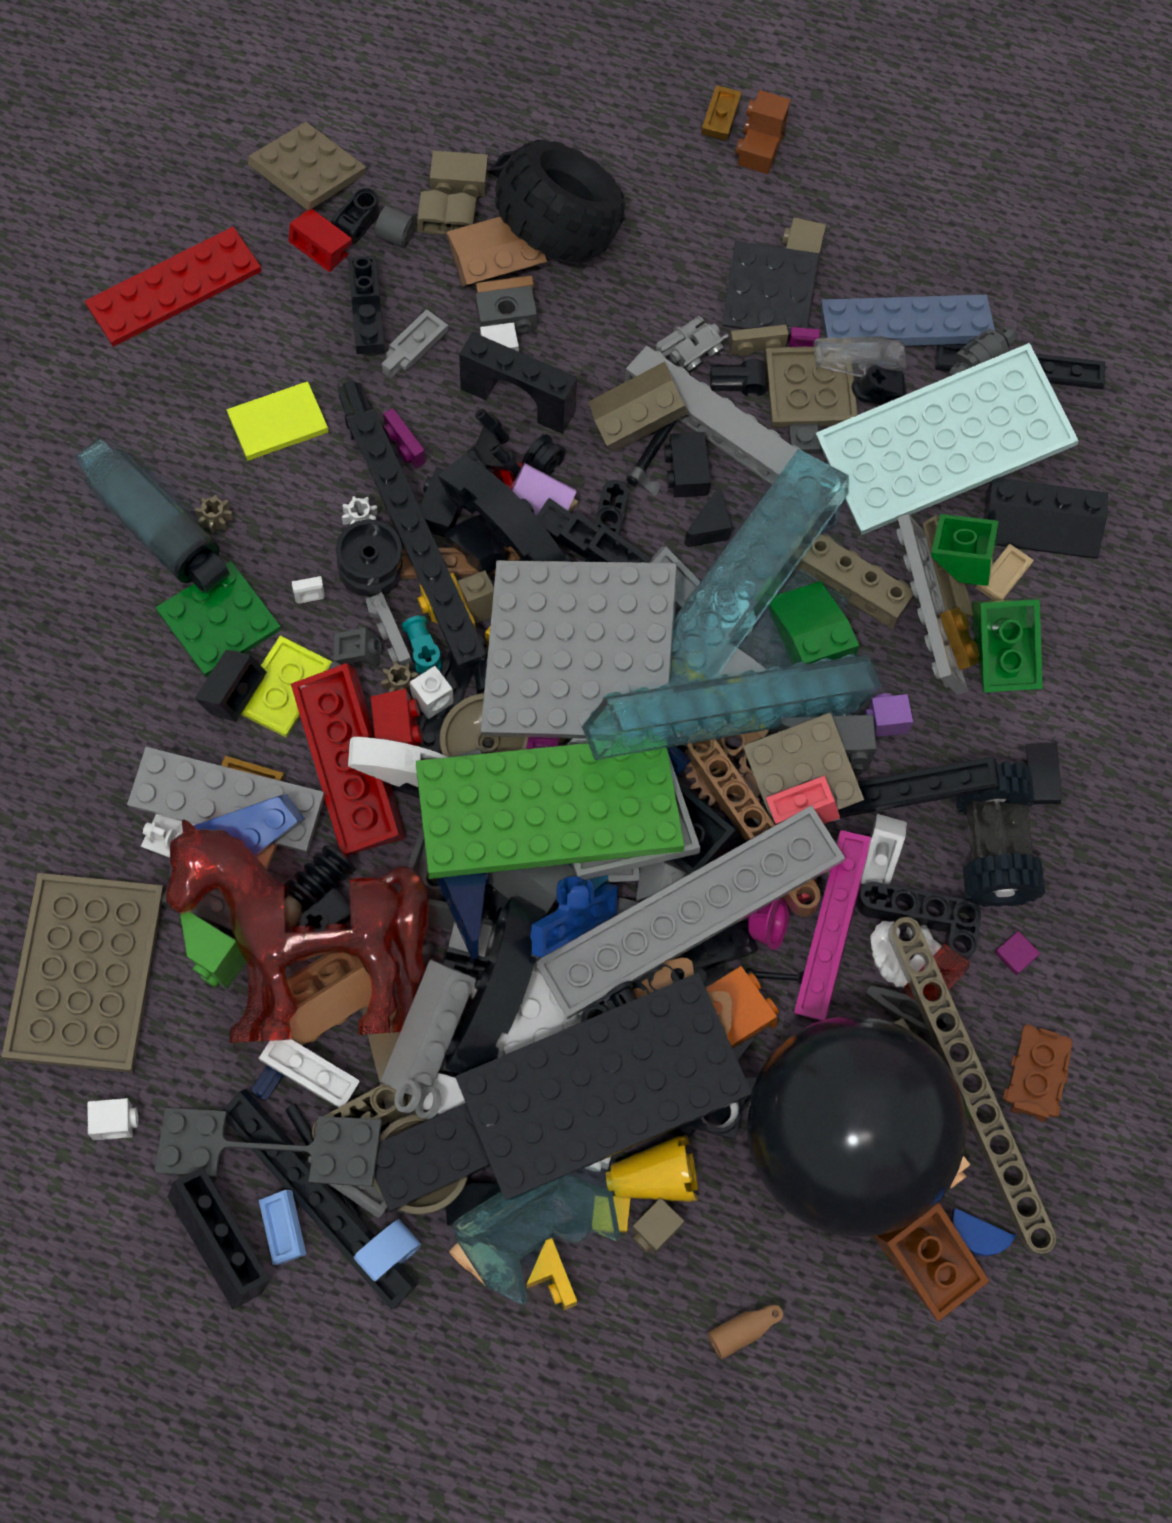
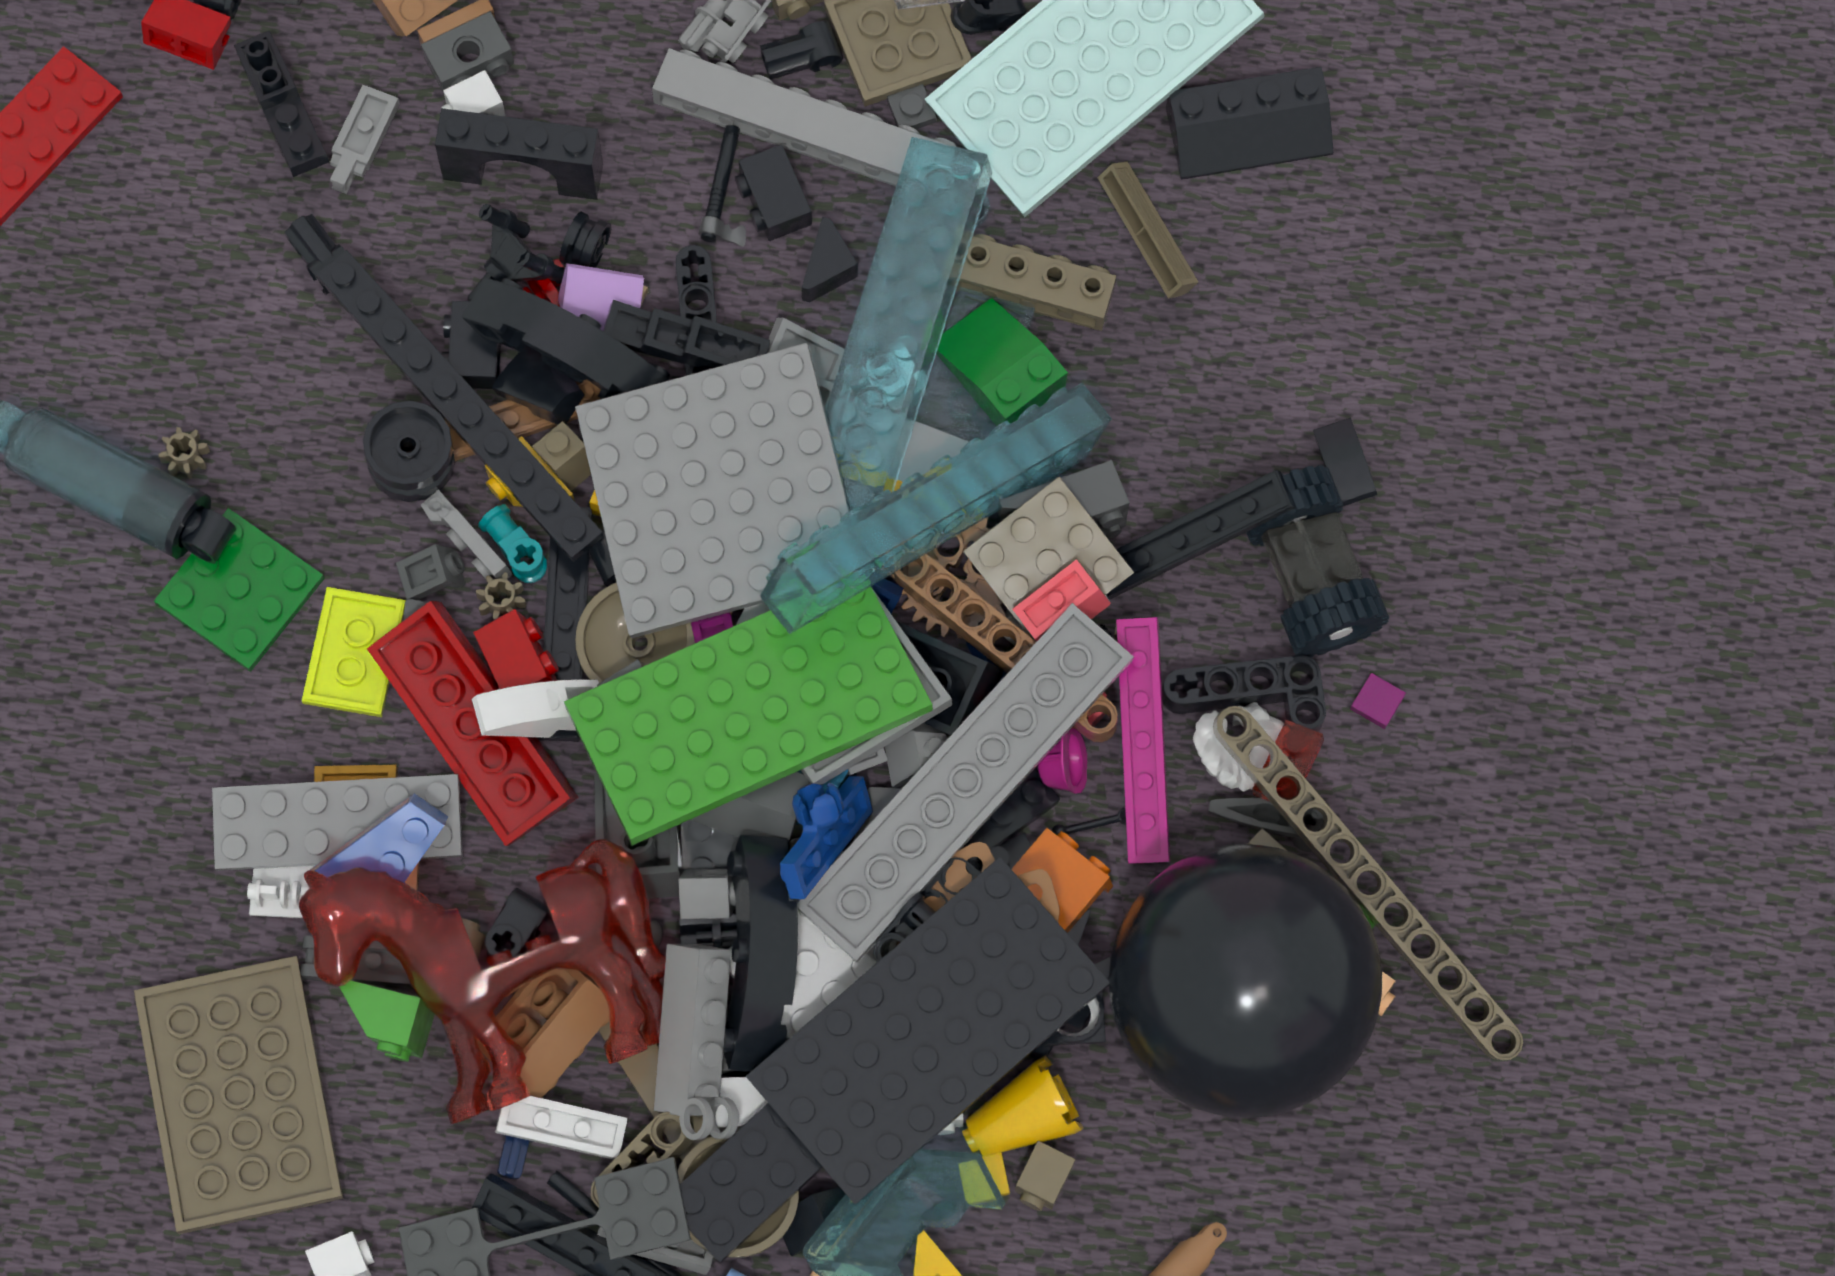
camera: 15 degrees left, 5 degrees up
black brick [194,650,267,722] -> none
neon yellow tile [226,381,329,461] -> none
black piece [285,845,356,911] -> none
white tile [292,576,325,604] -> none
white gear [342,496,378,525] -> none
magenta plate [382,408,425,469] -> none
white brick [410,666,453,719] -> none
dark blue slope [438,873,489,959] -> none
dark tan slope [588,361,690,452] -> none
white slope [861,814,907,885] -> none
medium lavender brick [864,693,913,737] -> none
dark orange slope [874,1202,989,1322] -> none
light grey plate [896,513,968,695] -> none
green slope [931,514,999,586] -> none
pearl gold plate [939,607,979,670] -> none
blue tile [951,1208,1016,1257] -> none
green slope [972,598,1043,693] -> none
tan tile [976,544,1034,600] -> none
dark orange piece [1003,1024,1073,1123] -> none

